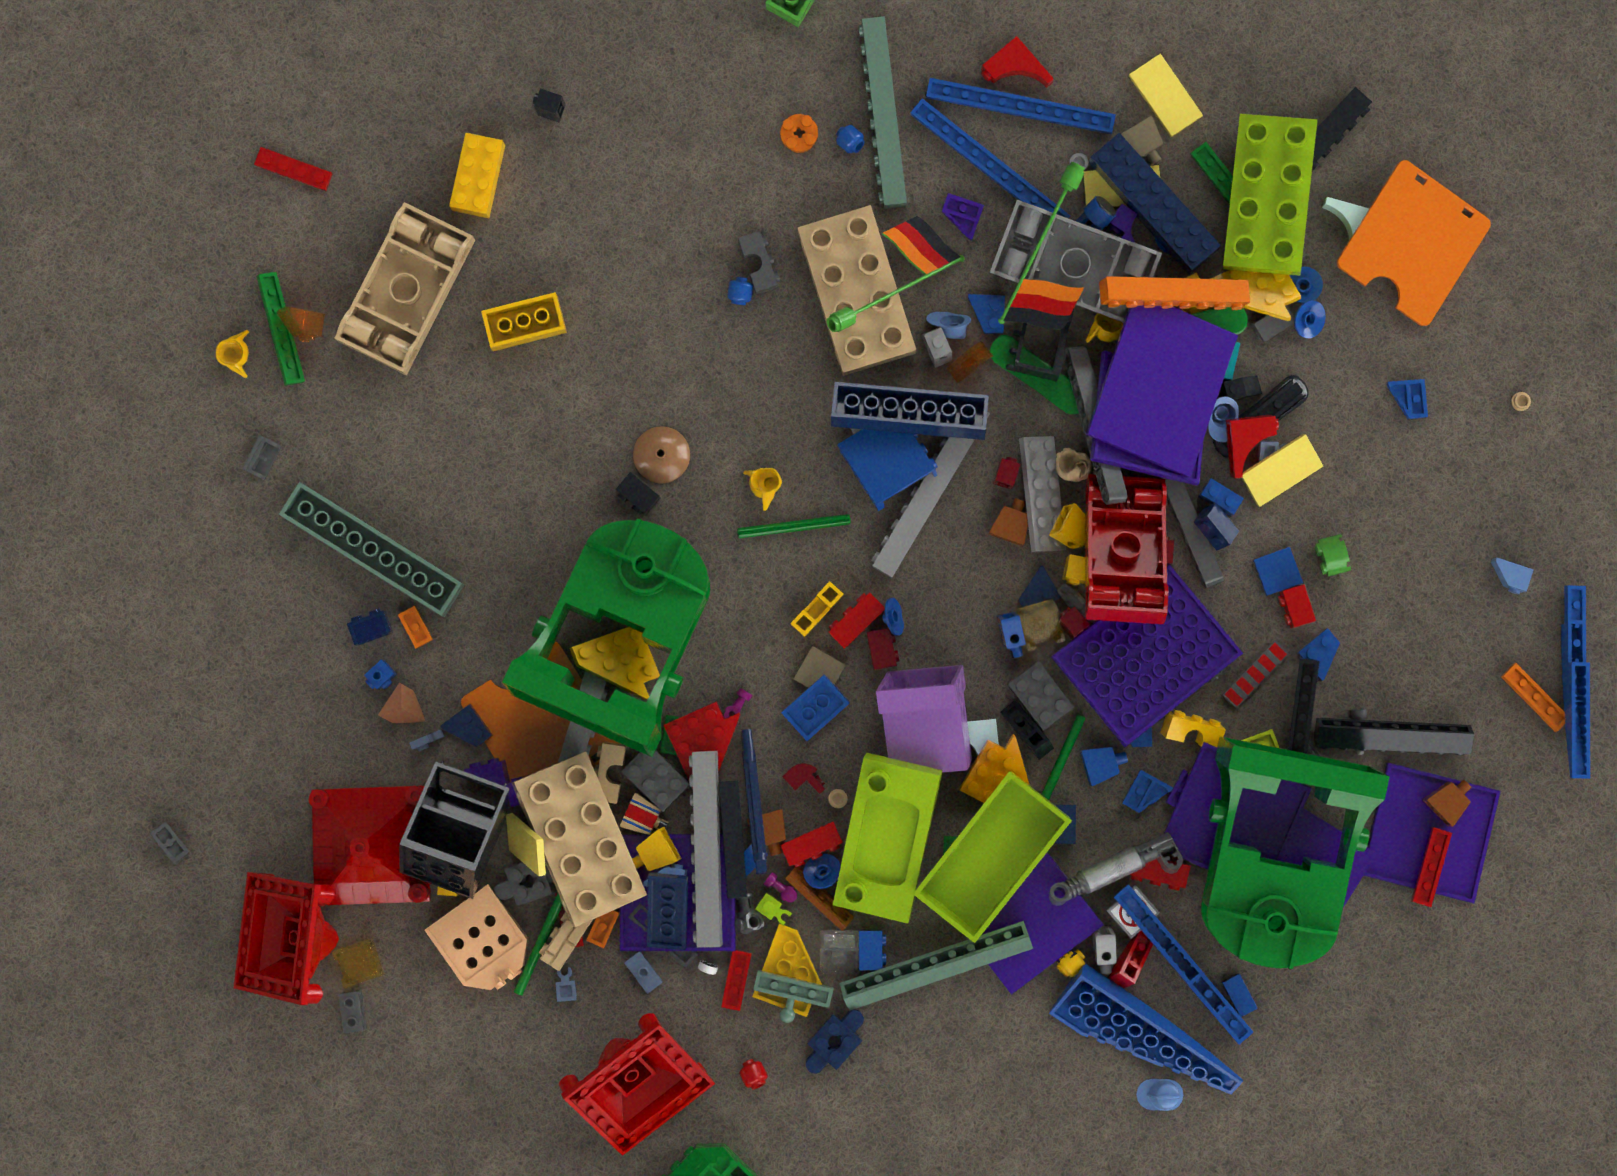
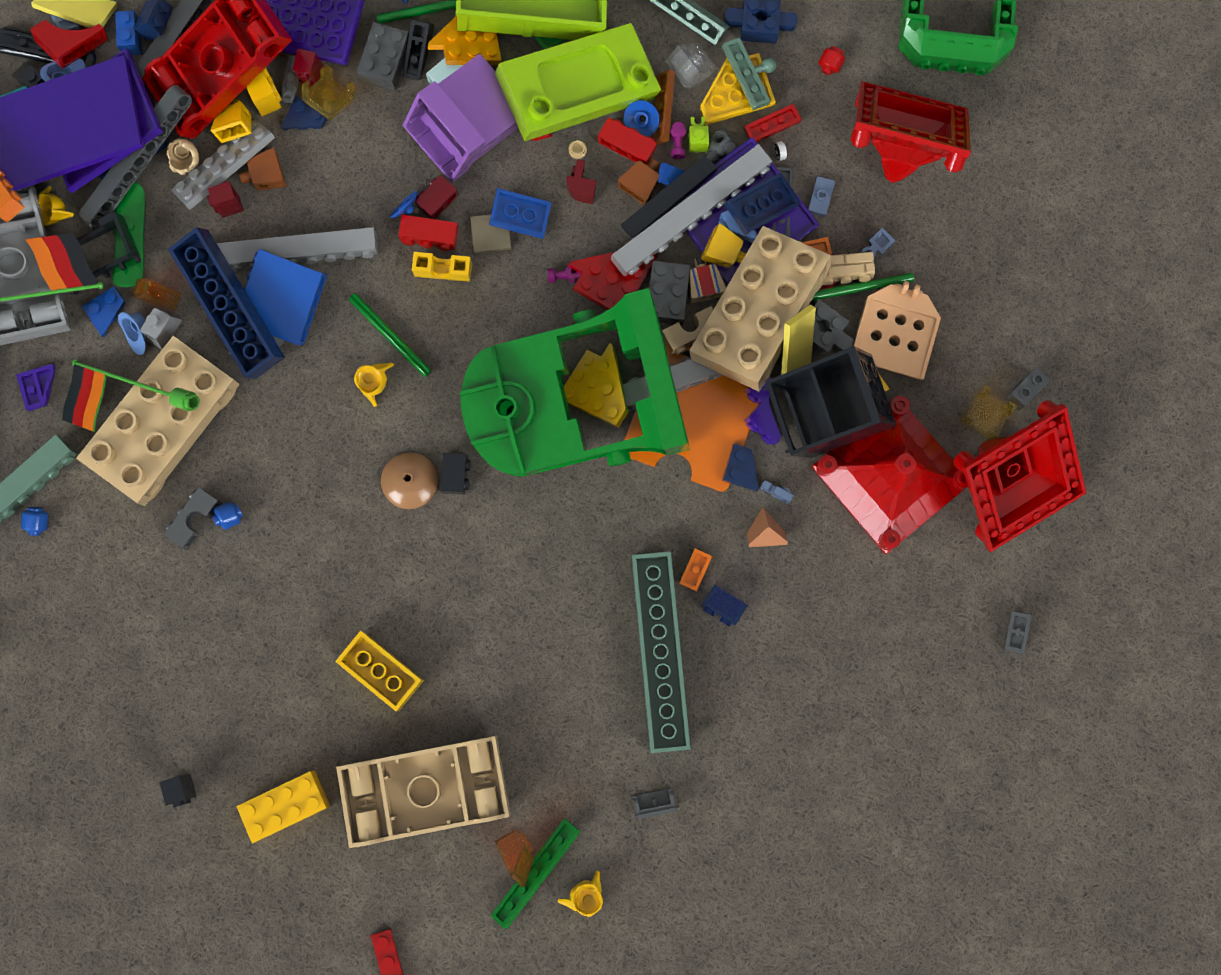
camera: 130 degrees left, 5 degrees down
blue brick [364,659,397,690] -> none
dark blue piece [741,729,767,874] -> none
orange plate [780,114,818,153] -> none
blue brick [858,930,886,970] -> none
blue torso [997,612,1026,658] -> none

